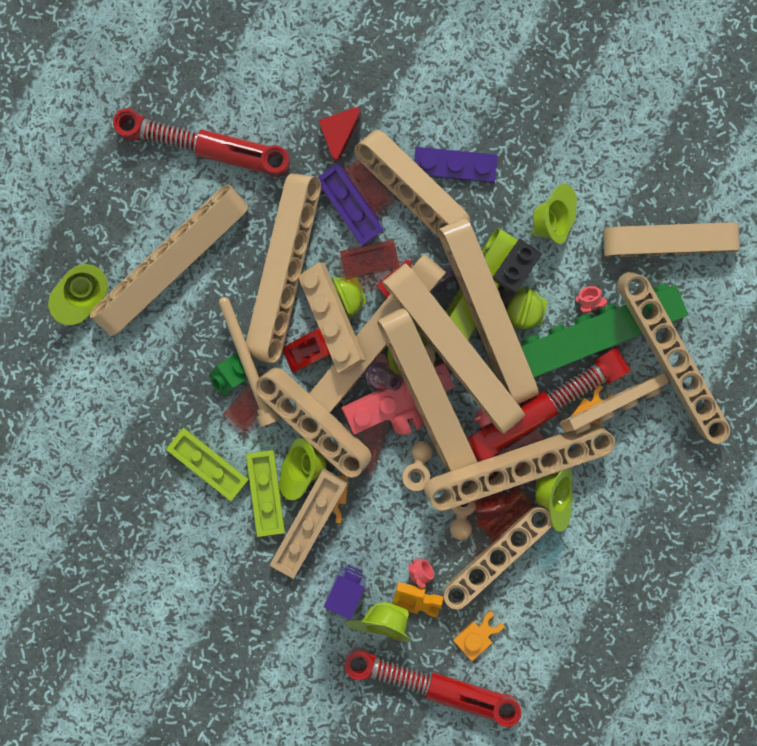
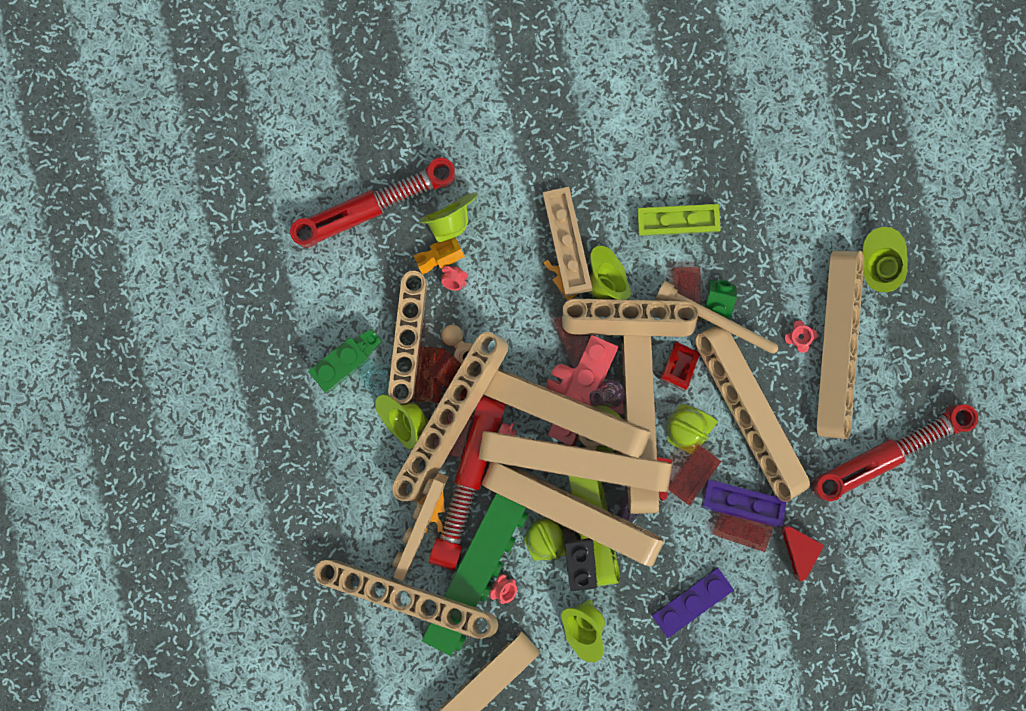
camera: 140 degrees right, 0 degrees up
lime plate [246,450,286,537] -> none
tan plate [298,262,366,374] -> none
dark purple brick [324,564,366,619] -> none
tan beam [354,130,470,237] -> none
tan plate [402,441,433,492] -> none
light orange plate [453,610,505,661] -> none
none -> green hinge [308,329,382,393]
none -> coral plate [785,320,817,353]

